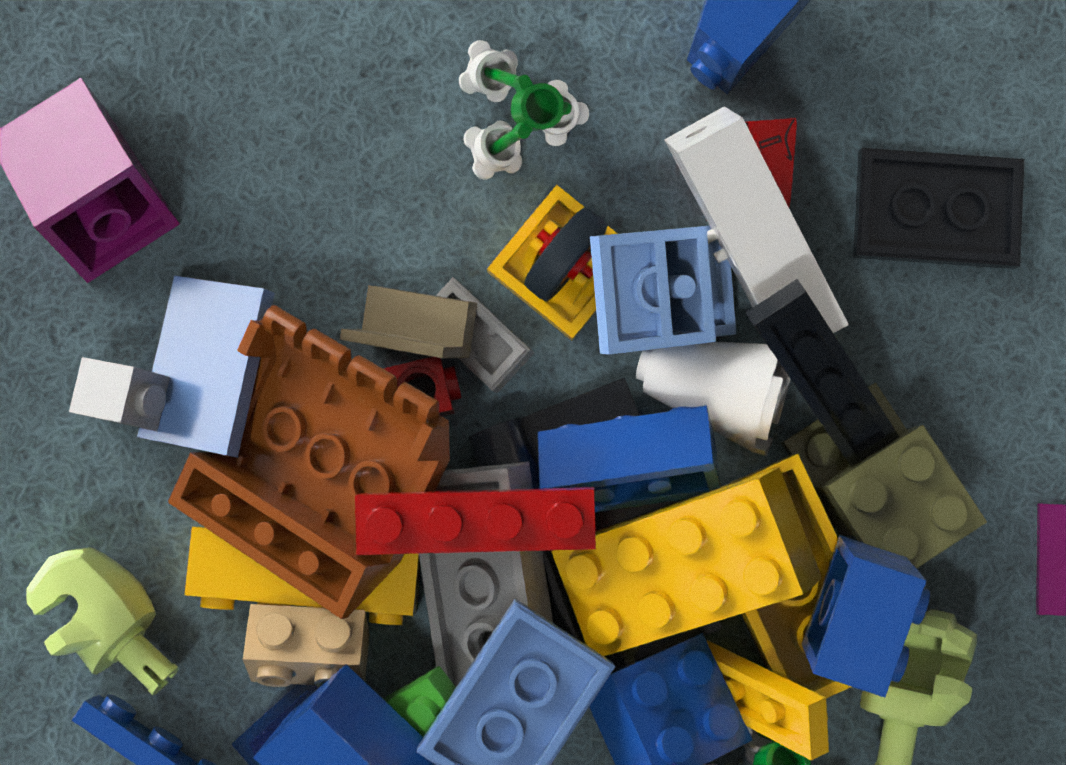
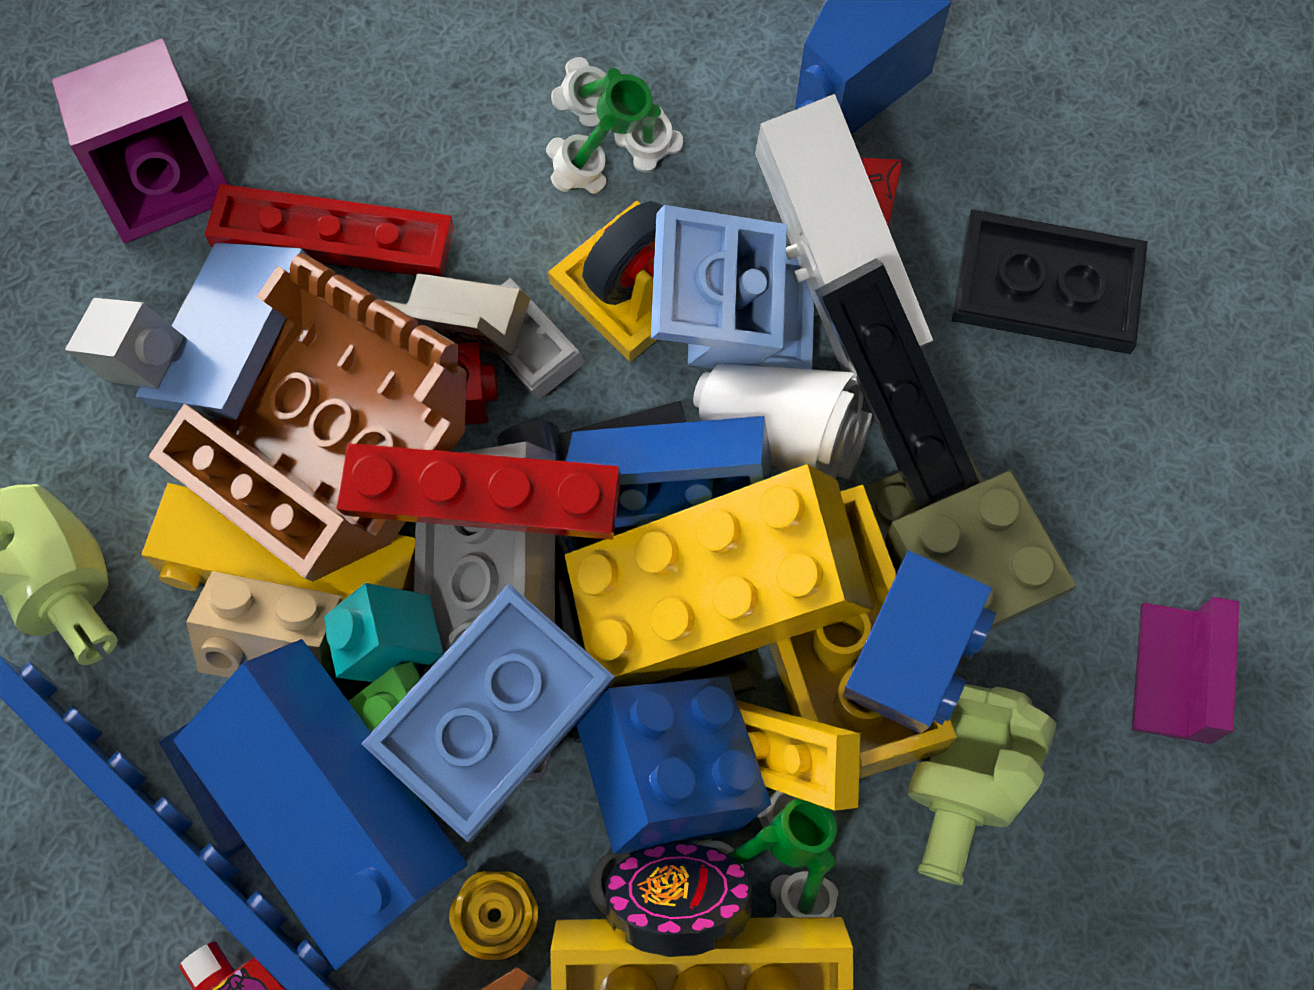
camera: 15 degrees right, 15 degrees down
none -> red plate [204,184,454,277]
none -> teal brick [323,583,444,682]

